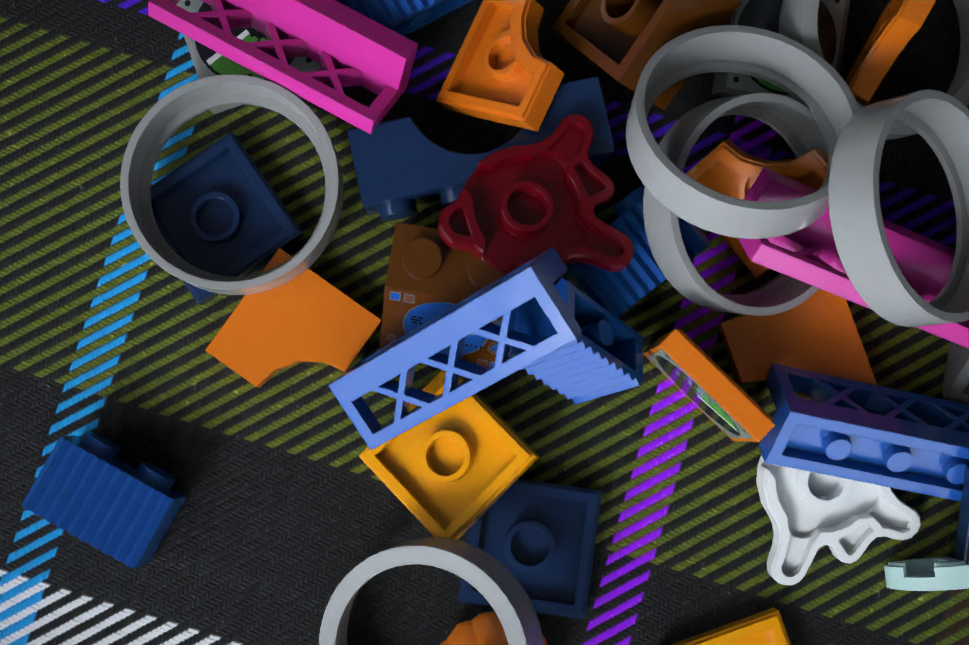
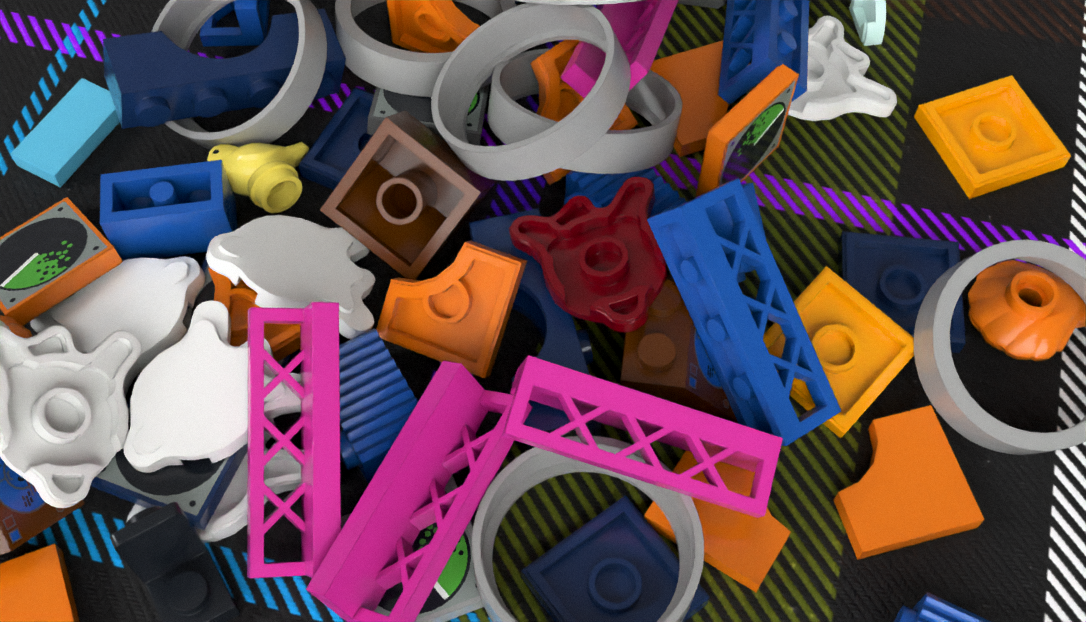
camera: 95 degrees left, 25 degrees down
none -> dark pink fence [502,355,783,518]
none -> orange tile [833,405,985,560]

